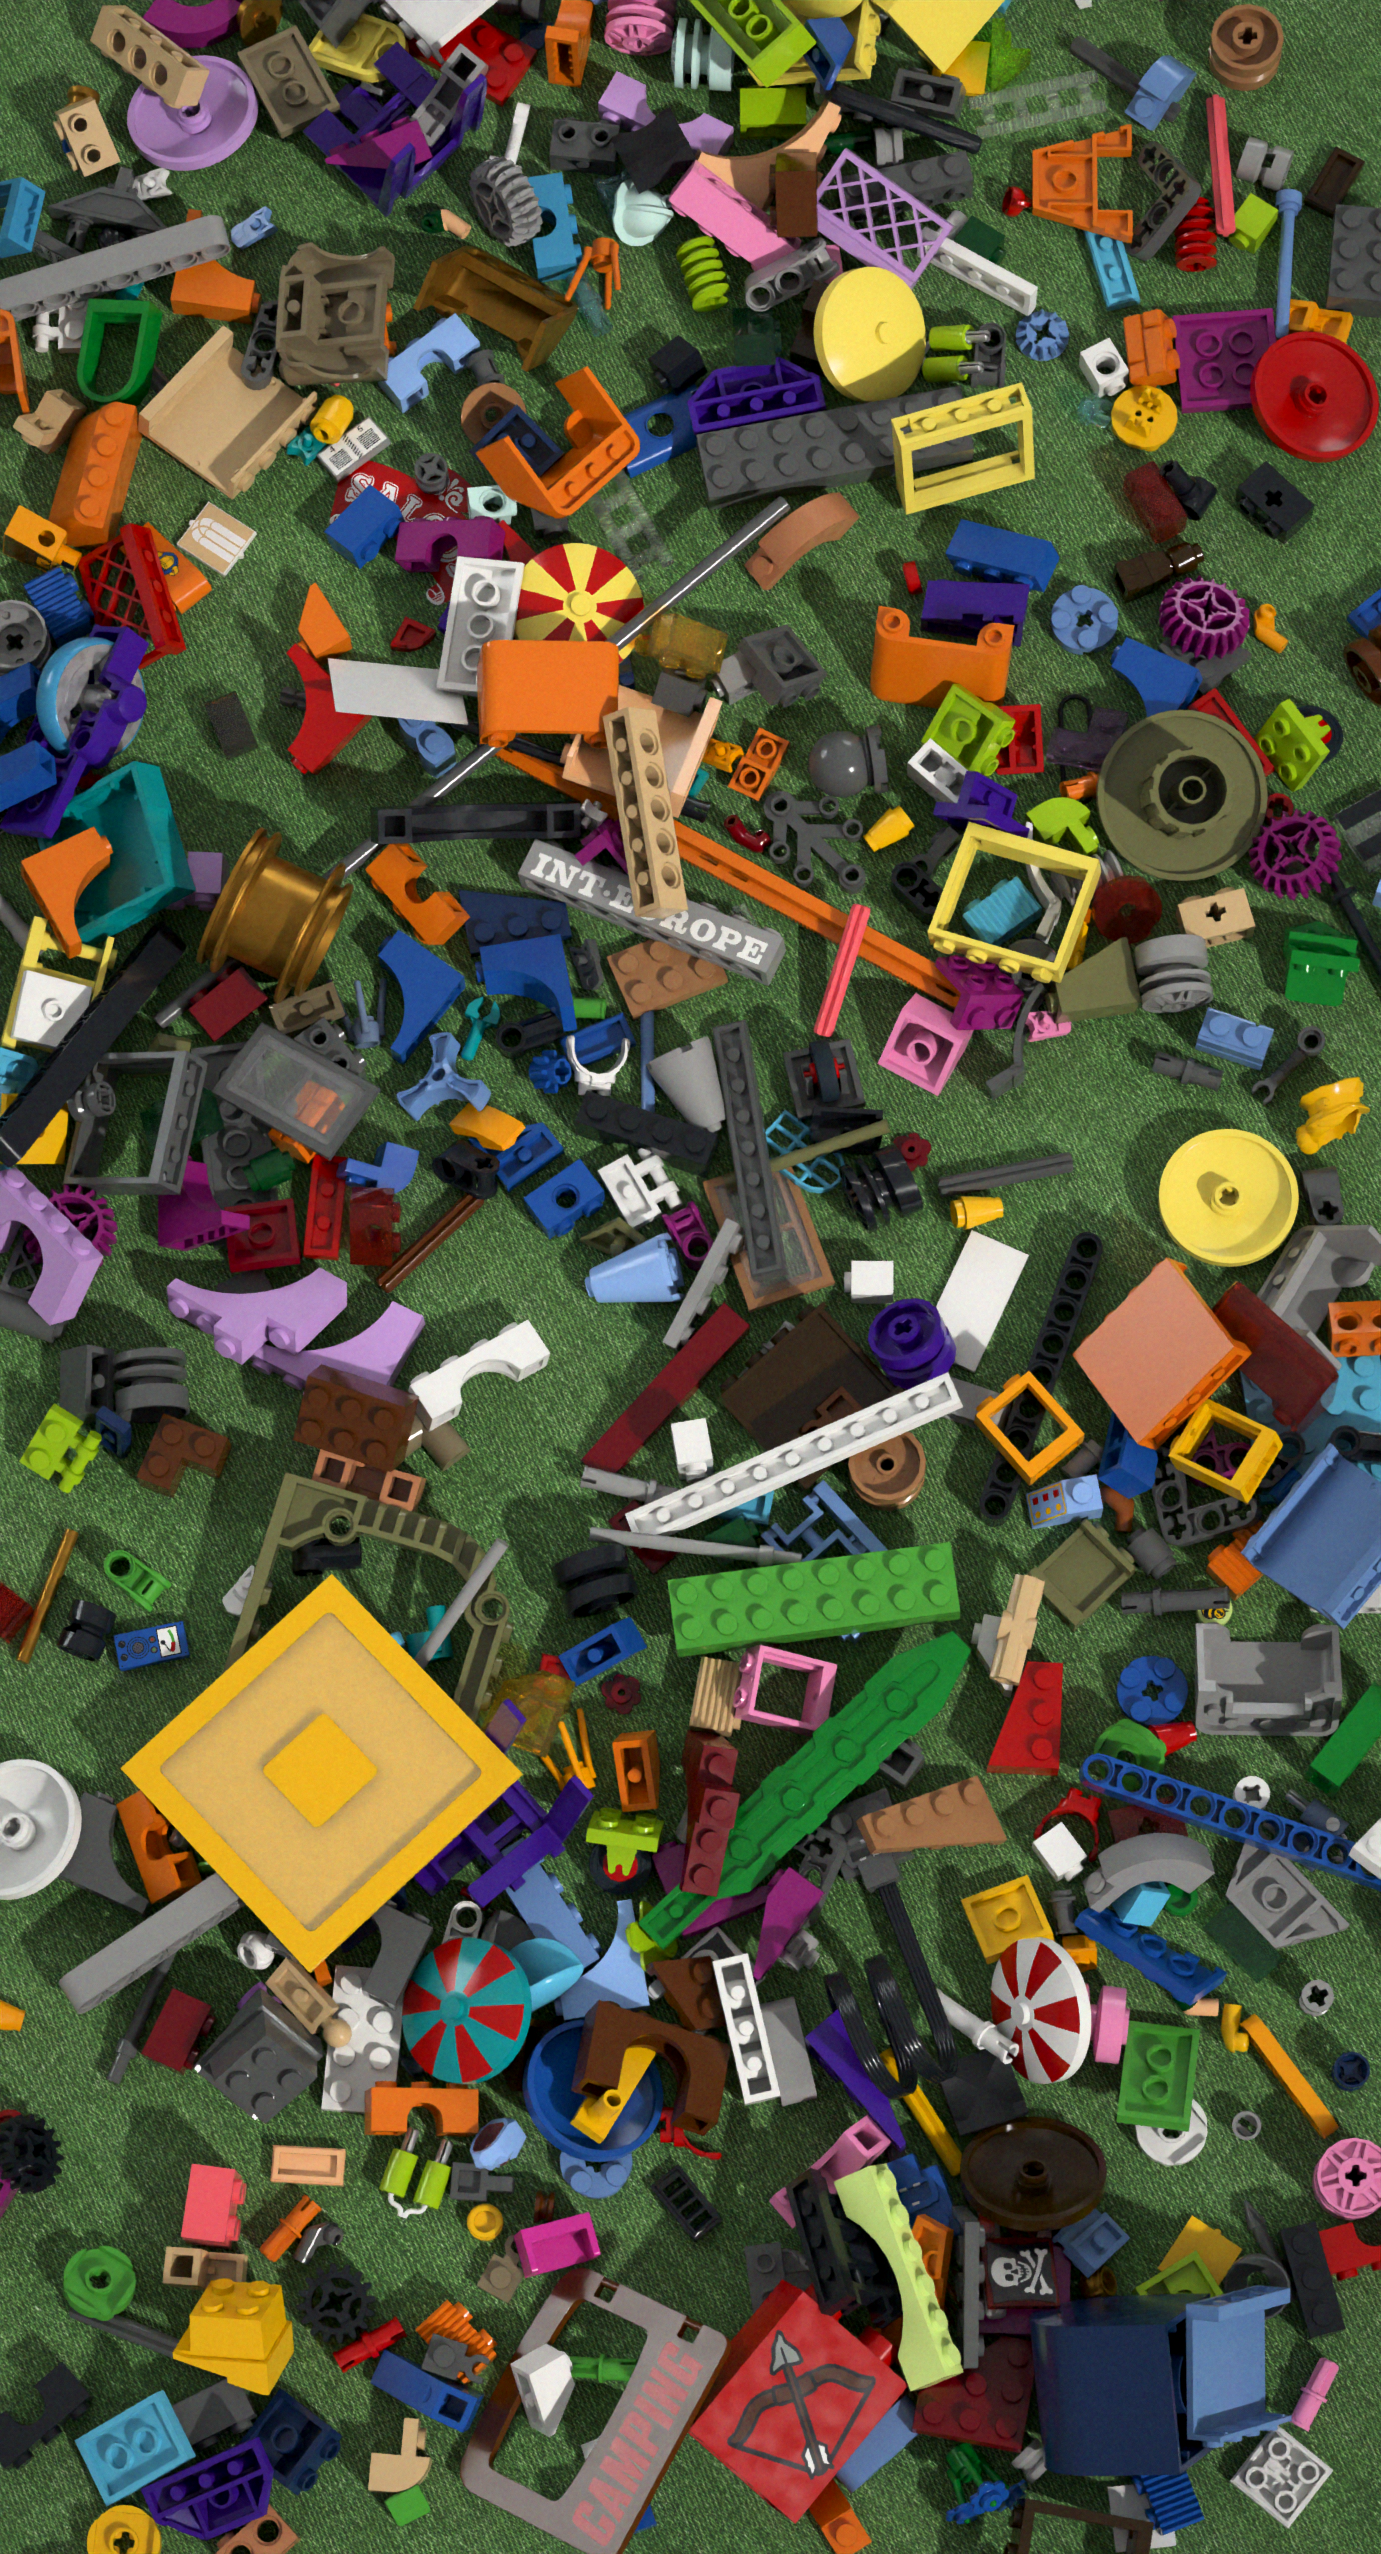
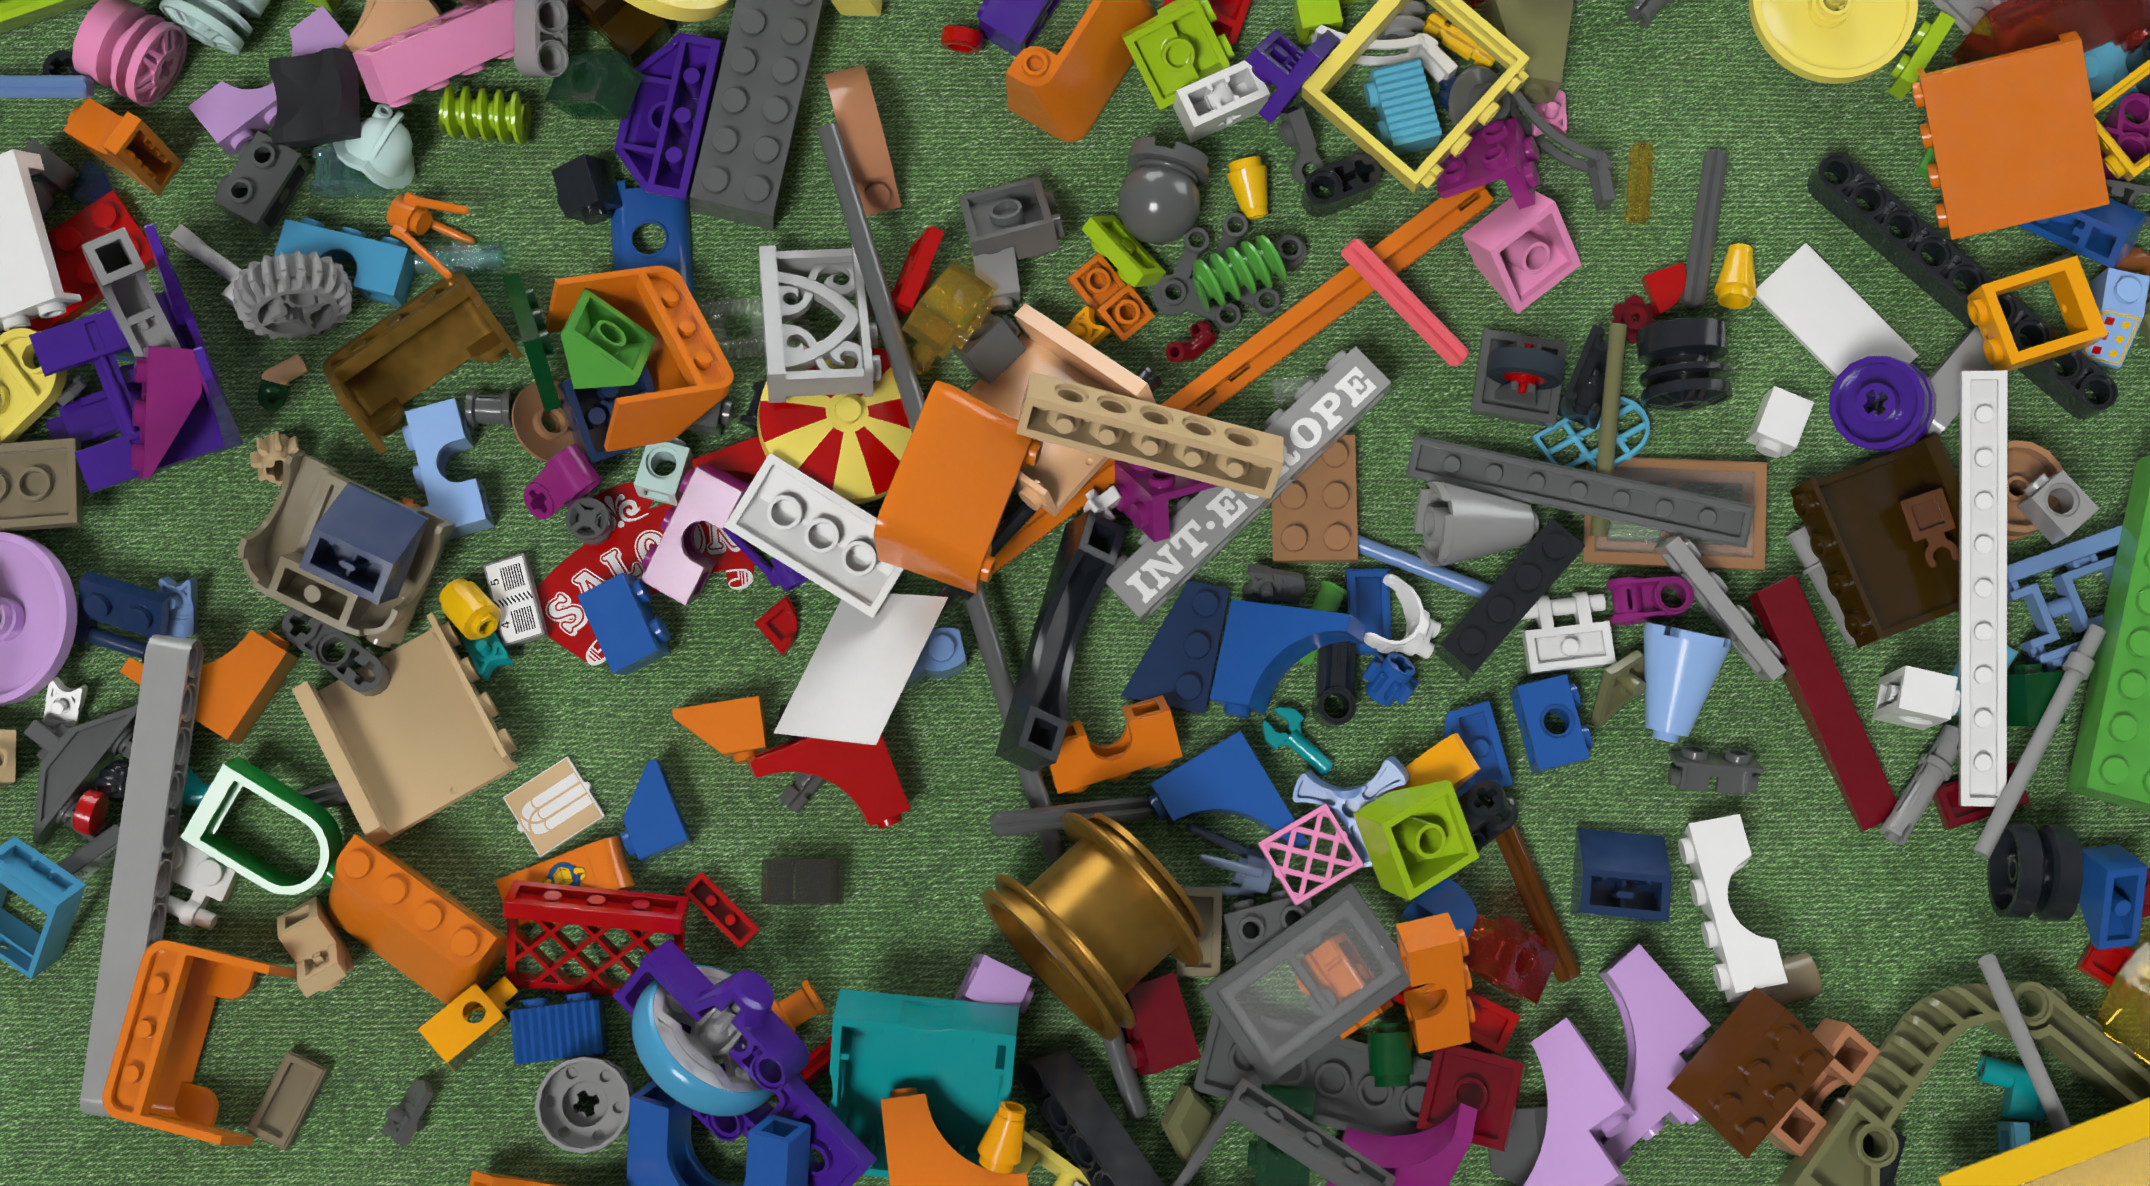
camera: 75 degrees left, 5 degrees up
none -> red tile [72,789,109,836]
none -> dark blue plate [74,571,170,664]
none -> tan gear [250,431,305,486]
none -> dark blue slope [299,482,429,605]
none -> dark green wing [502,272,561,412]
none -> magenta piece [524,444,602,519]
none -> bright green slope [560,288,656,389]
none -> blue slope [620,759,693,863]
none -> red piece [682,872,762,950]
none -> light grey fence [759,244,881,403]
none -> orange bush [772,979,828,1033]
none -> red plate [891,226,944,321]
none -> light orange cone [977,1101,1027,1174]
none -> dark grey axle [990,796,1152,837]
none -> lime plate [1081,215,1166,287]
none -> bright green piece [1193,234,1287,313]
none -> bright pink window [1258,803,1364,906]
none -> lime slope [1353,780,1479,901]
none -> orange arch [1396,912,1476,1054]
none -> dark blue slope [1570,828,1671,924]
none -> clear yellow axle [1625,143,1654,225]
none -> red tile [1641,262,1686,318]
none -> dark grey hinge [1668,745,1764,796]
none -> lime plate [1887,11,1956,100]
none -> light grey brick [2017,470,2099,545]

